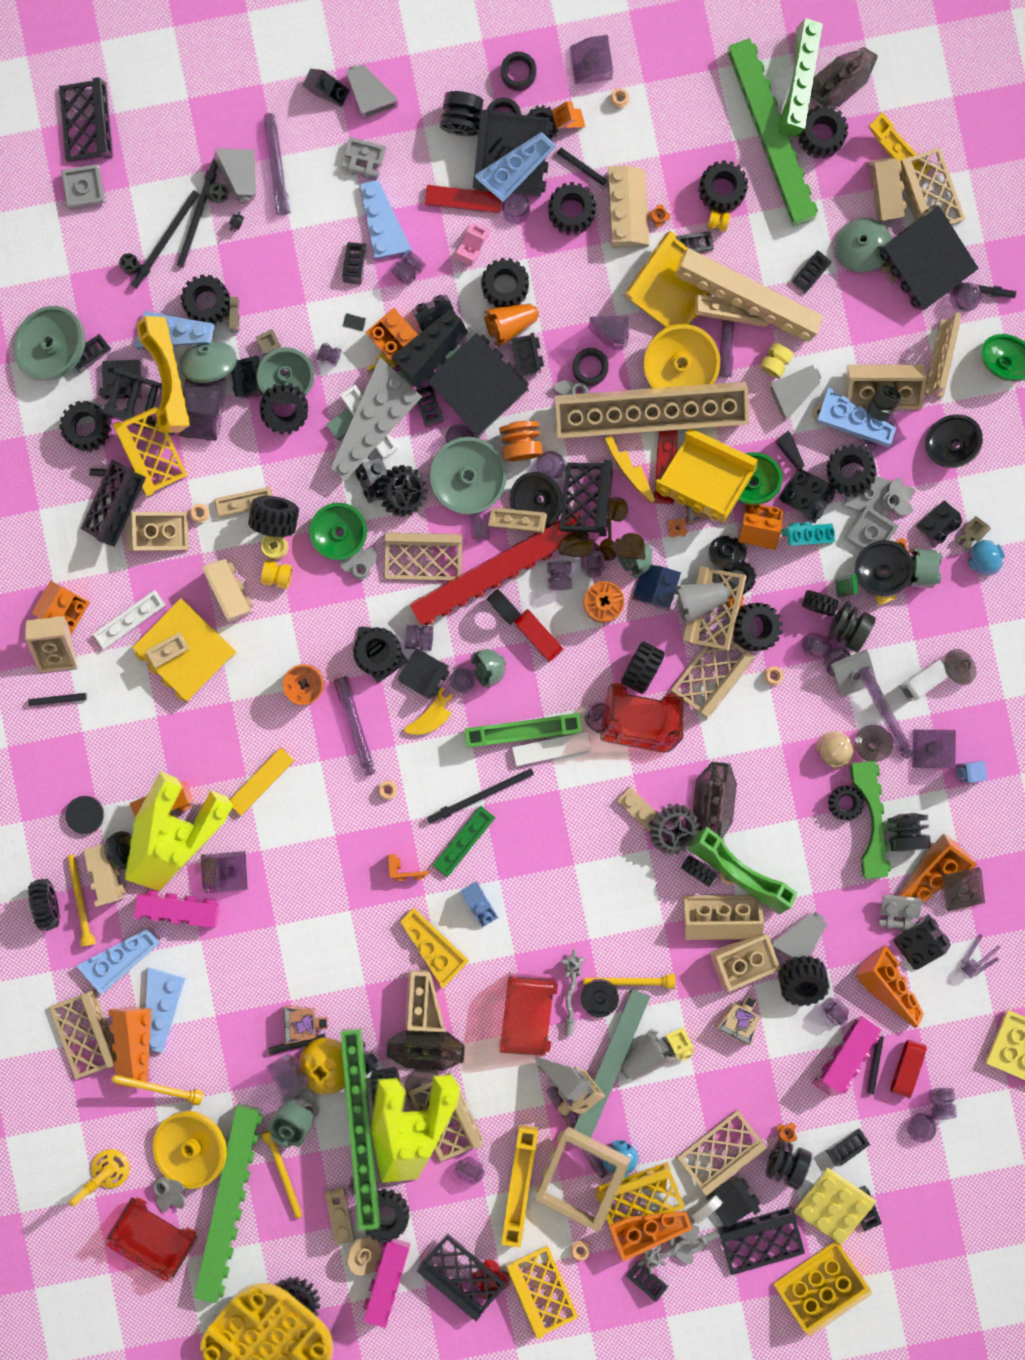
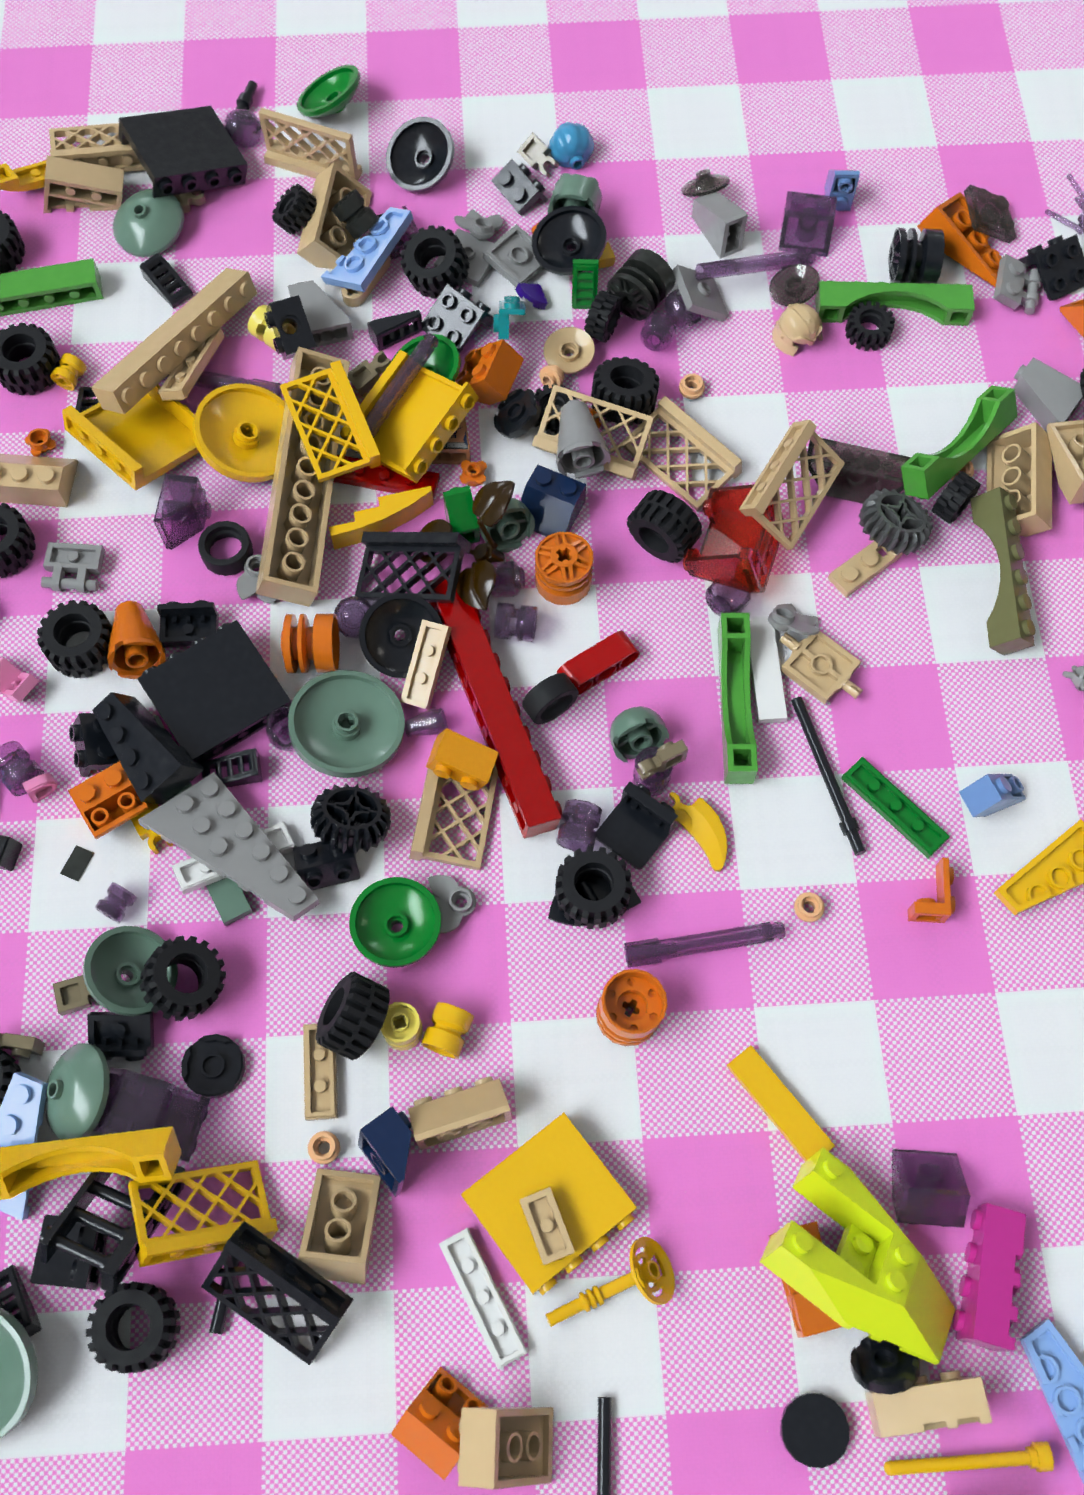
camera: 80 degrees left, 20 degrees down
none -> bright pink tile [22,773,57,803]
none -> light grey plate [41,542,105,593]
none -> black tile [181,1034,245,1099]
none -> black brick [264,295,317,360]
none -> black tyre [272,184,317,235]
none -> yellow fence [280,360,381,483]
none -> dark tan plate [348,351,391,396]
none -> piece [351,333,439,454]
none -> dark blue slope [358,1106,412,1197]
none -> light orange brick [426,728,499,790]
none -> green slope [443,486,480,544]
none -> dark purple tile [515,283,548,310]
none -> light nougat plate [539,365,564,389]
none -> tan dish [543,327,595,374]
none -> yellow dish [545,1237,675,1327]
none -> dark tan plate [636,740,688,781]
none -> tan fence [739,419,845,550]
none -> light grey plate [768,604,820,635]
none -> tan plate [779,631,863,705]
none -> olive arch [970,487,1036,655]

